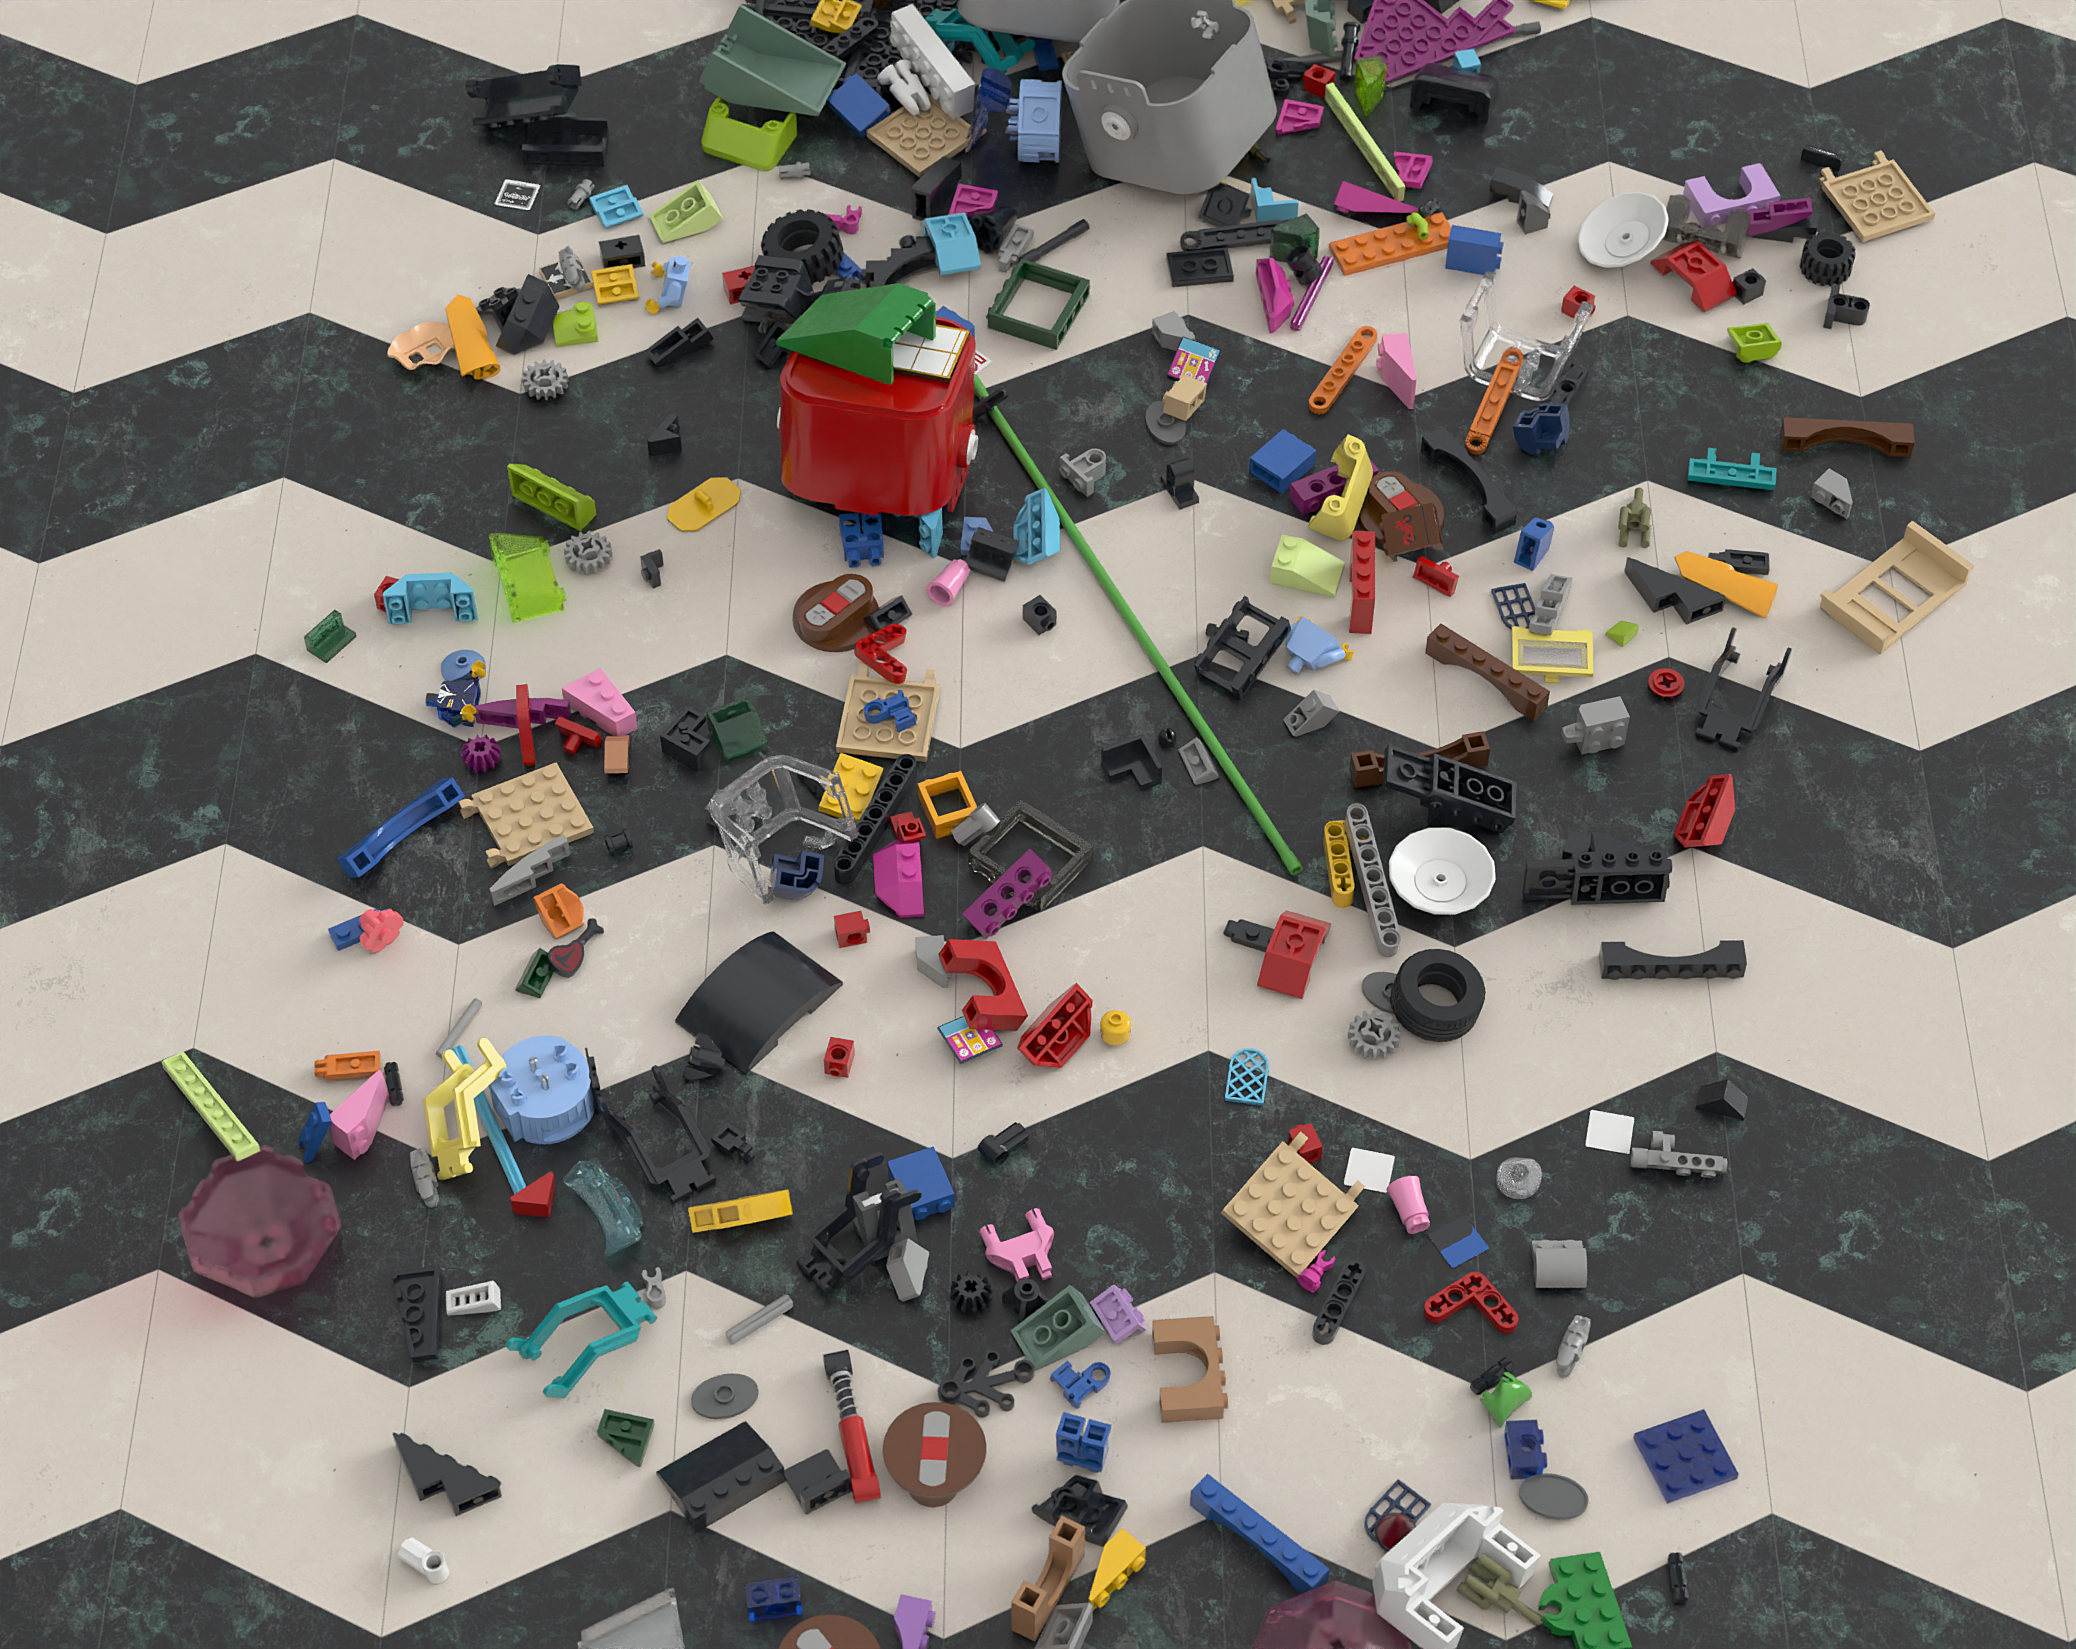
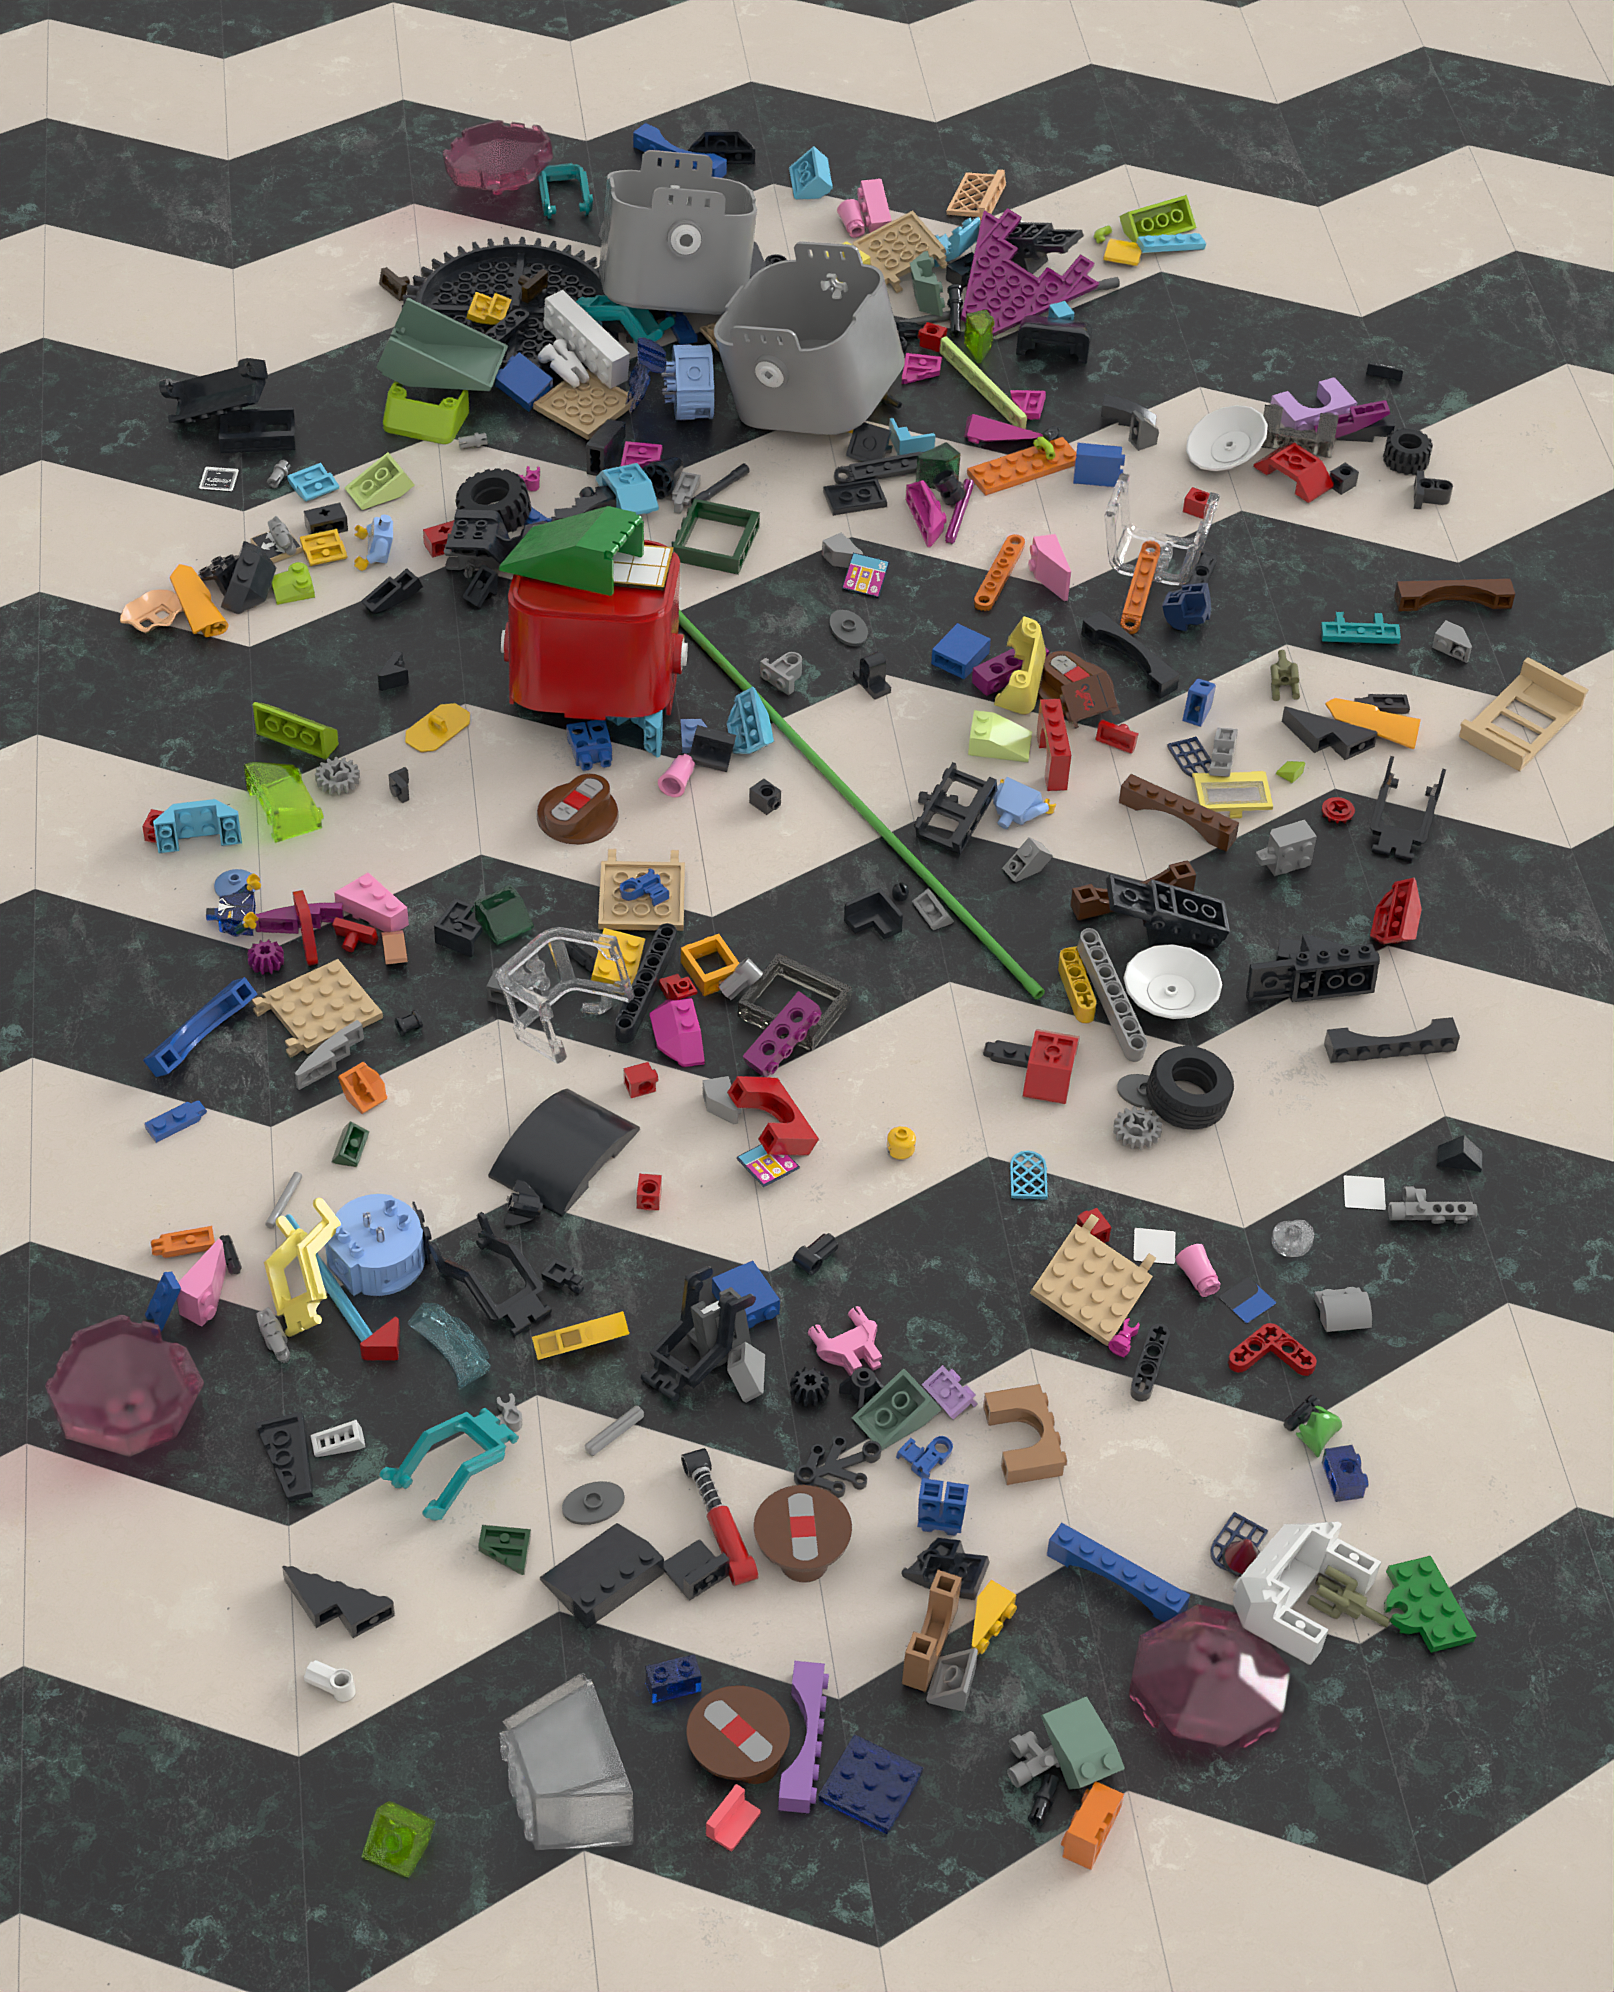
camera: 10 degrees left, 5 degrees down
yellowish green tile [161,1052,260,1162] -> none
clear green panel [304,610,356,663] -> none
coral plant [359,909,404,953] -> none
light grey gear [522,360,569,400] -> none
black piece [546,918,604,978] -> none
dark blue brick [767,850,824,900] -> none
red beam [854,624,907,684] -> none
black slope [863,595,912,632] -> none
black axle [973,388,1008,420] -> none
red wedge [1017,983,1093,1069] -> none
tan brick [1162,375,1207,421] -> none
dark grey piece [1519,1473,1589,1520] -> none
light grey hinge [1556,1315,1591,1378] -> none
clear blue plate [1633,1409,1739,1504] -> none
black axle [1668,1552,1689,1604] -> none
lime slope [1727,322,1782,362] -> none
tan plate [1819,150,1935,242] -> none

